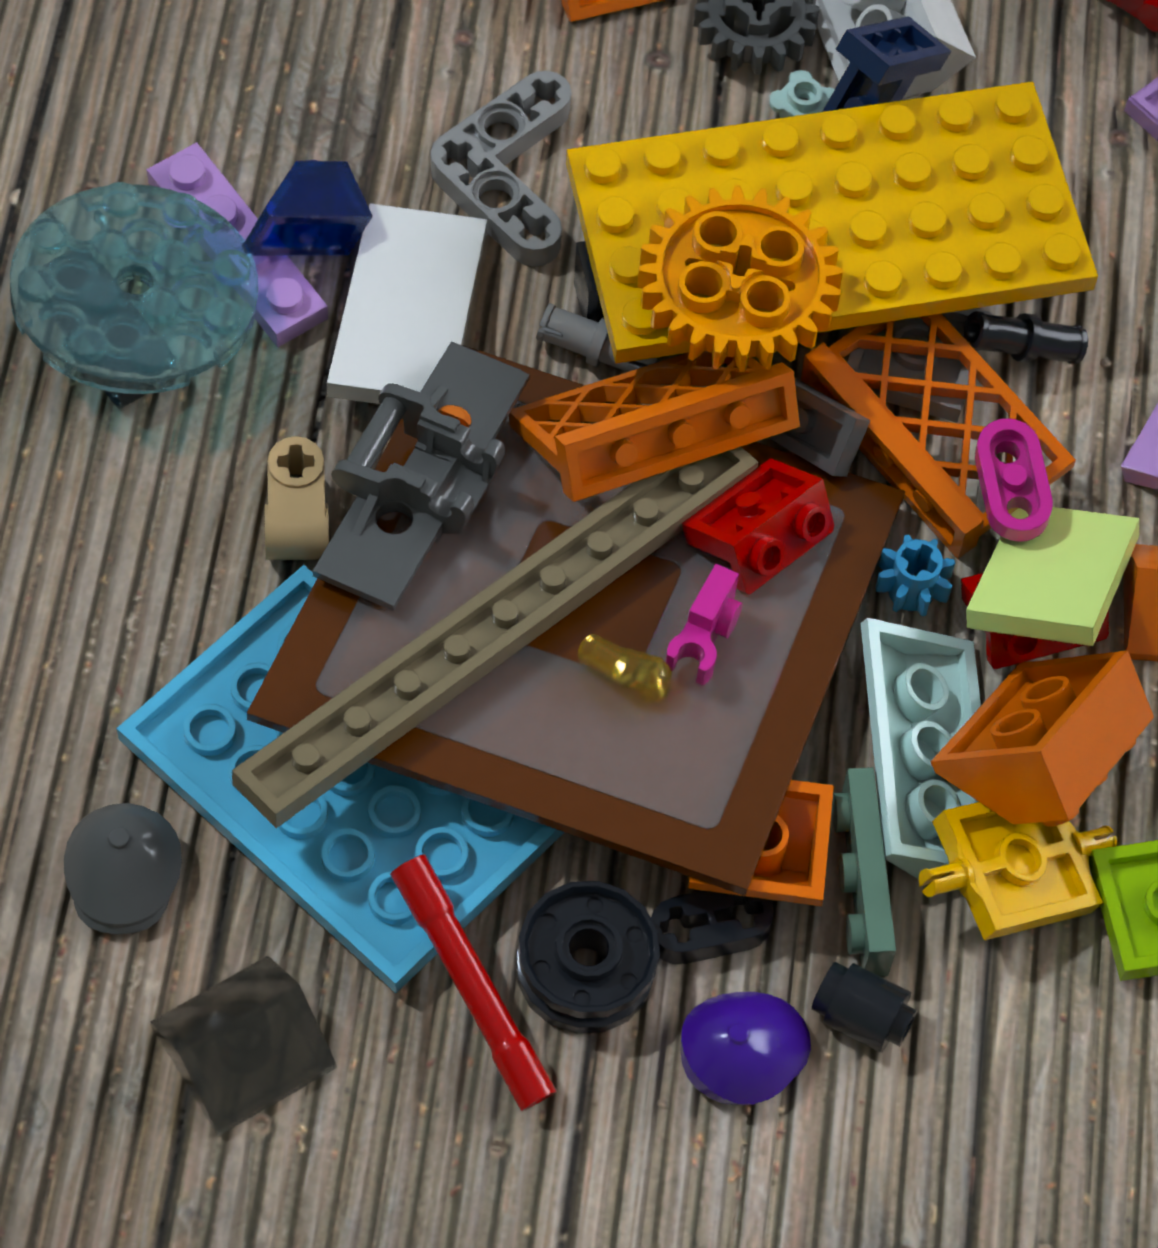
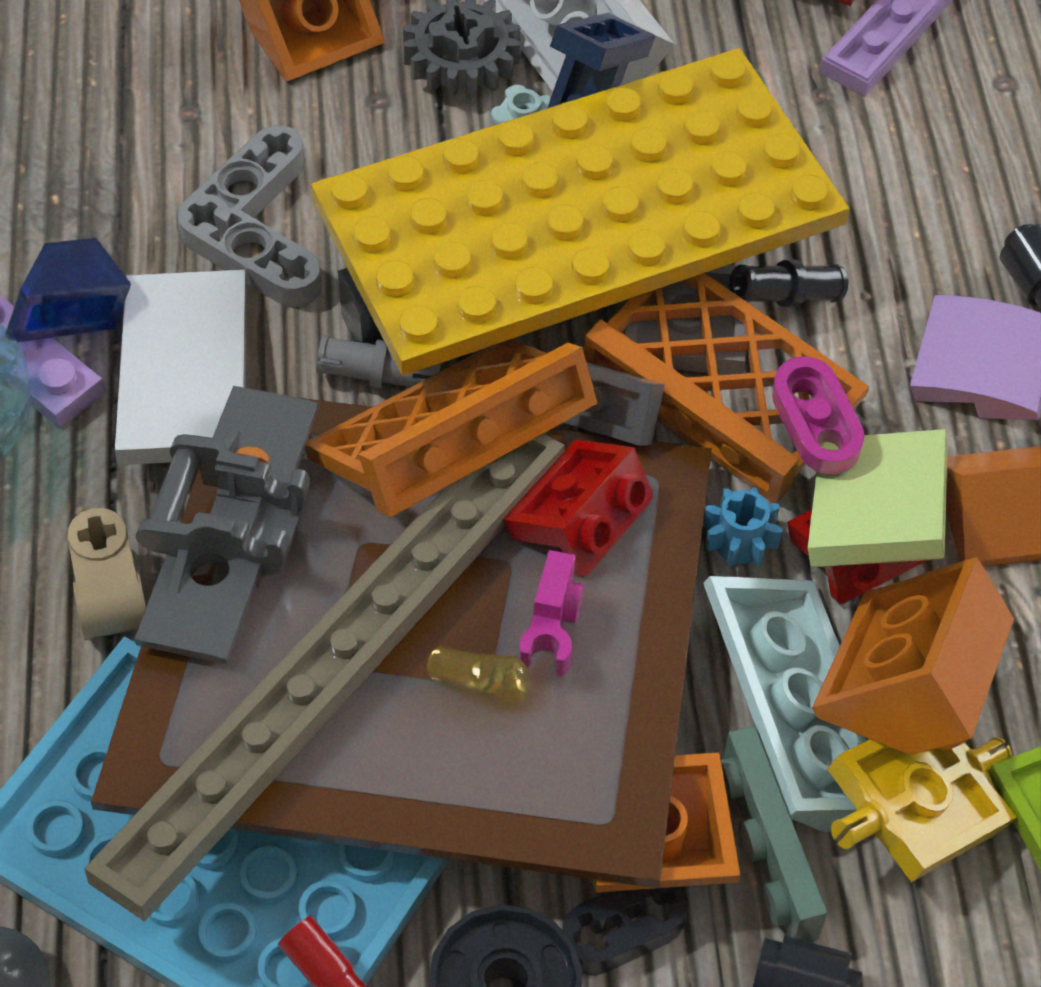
camera: 10 degrees left, 5 degrees down
light orange gear [637,186,843,372] -> none

